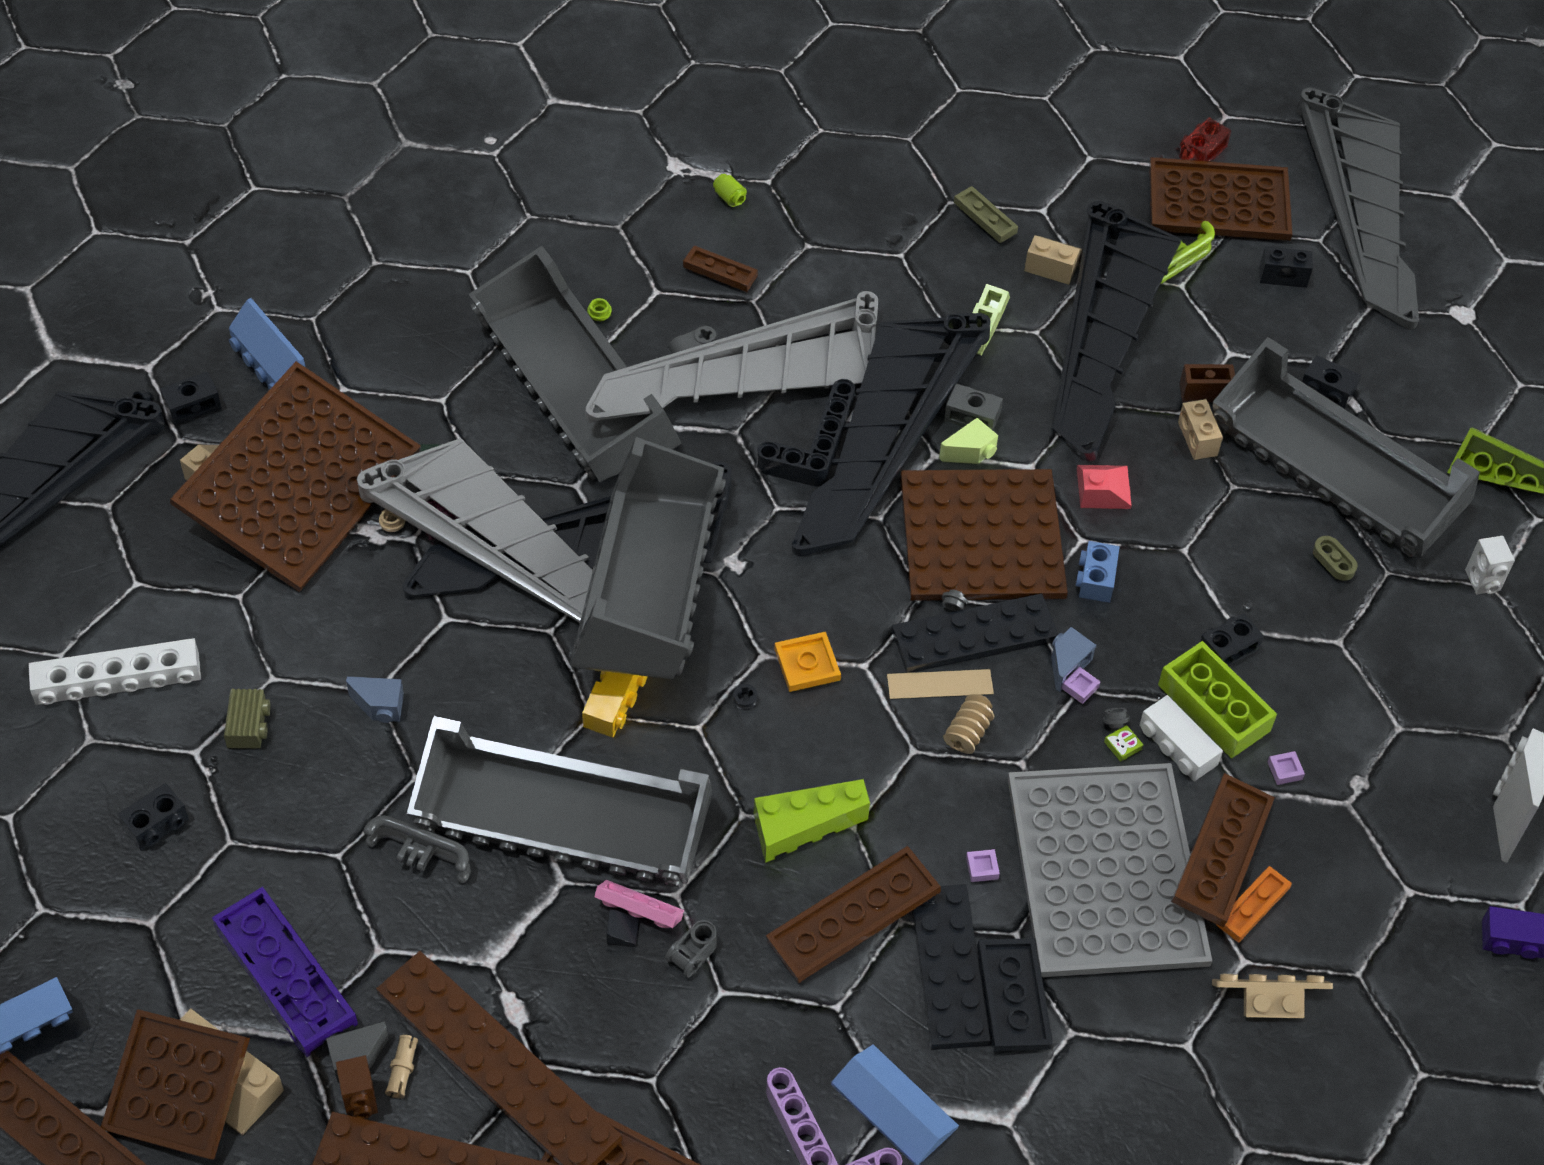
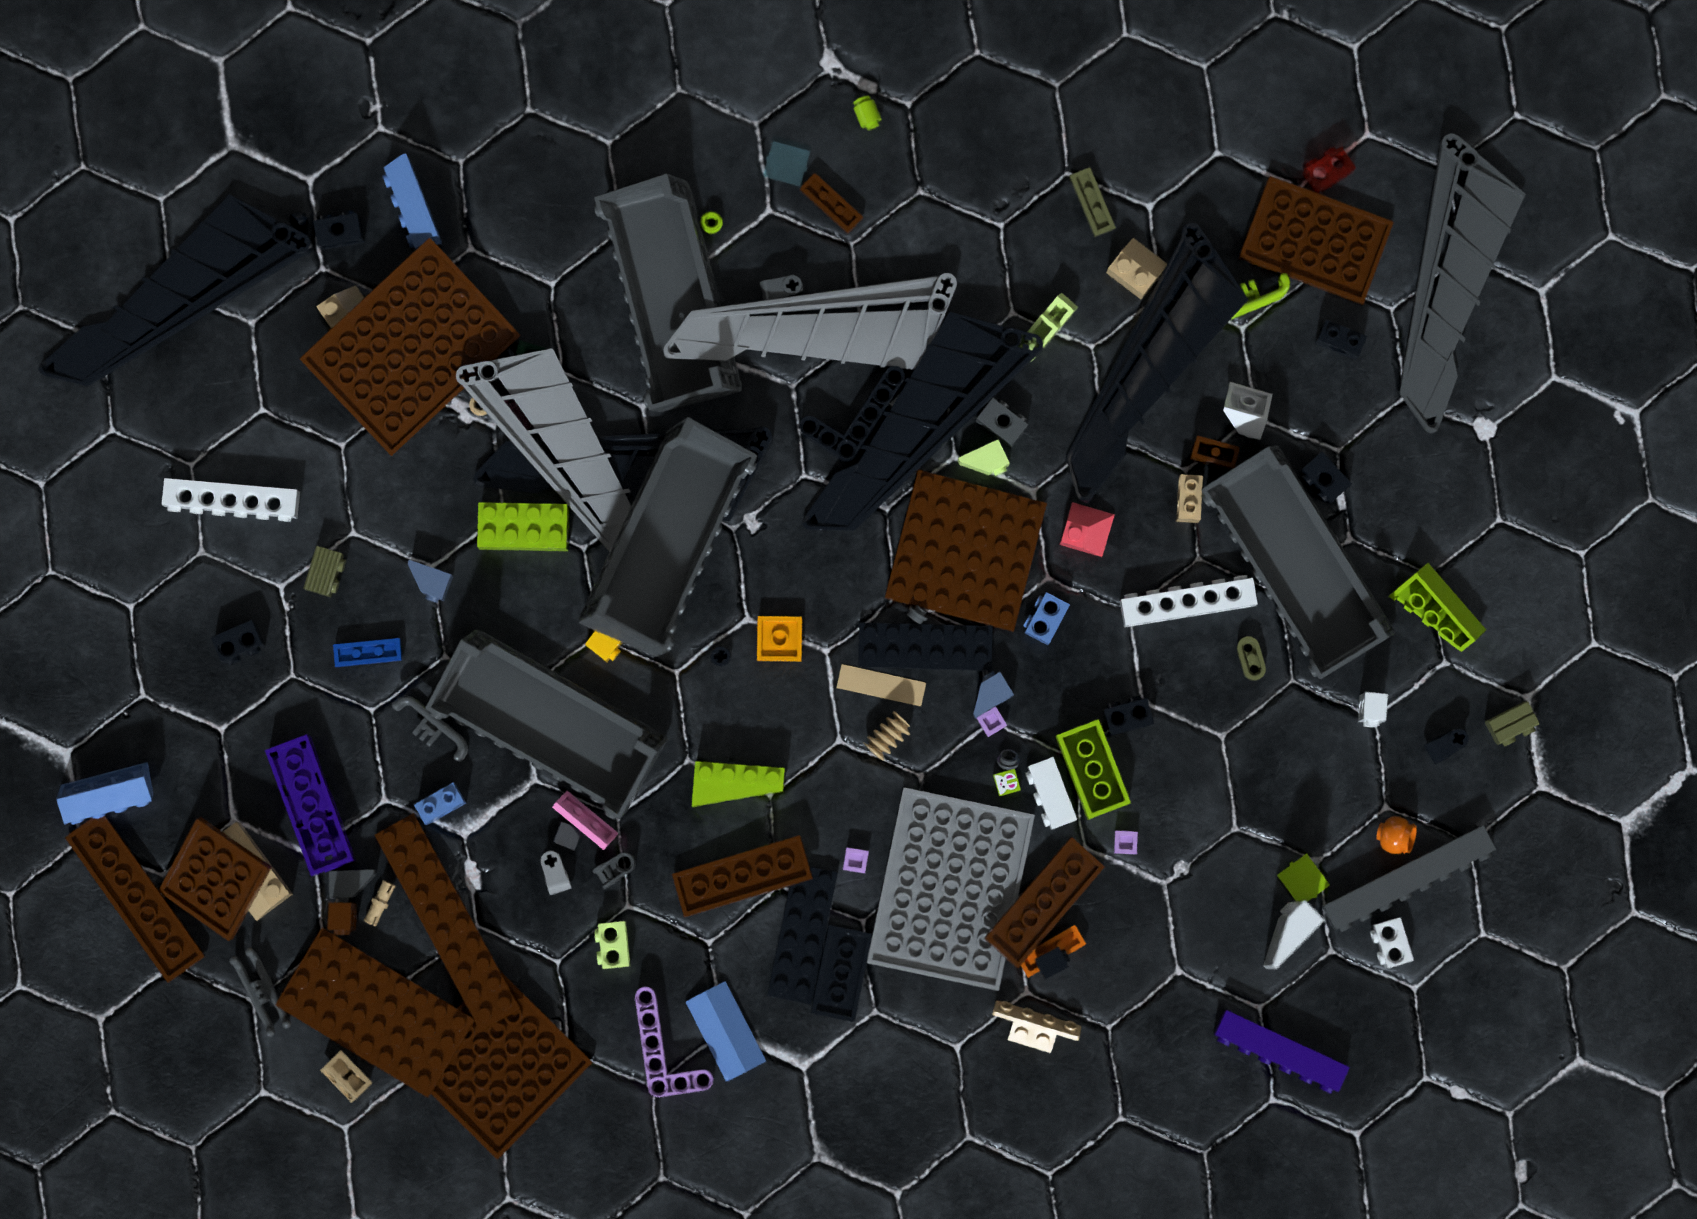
camera: 20 degrees right, 30 degrees up
none -> blue plate [333,638,402,667]
none -> medium blue brick [414,783,466,825]
none -> lime brick [477,503,569,551]
none -> light grey piece [541,851,572,895]
none -> yellowish green brick [595,921,630,969]
none -> clear light blue piece [763,141,810,186]
none -> black brick [1034,947,1071,979]
none -> white brick [1120,575,1258,627]
none -> white slope [1223,382,1272,440]
none -> lime piece [1277,854,1330,902]

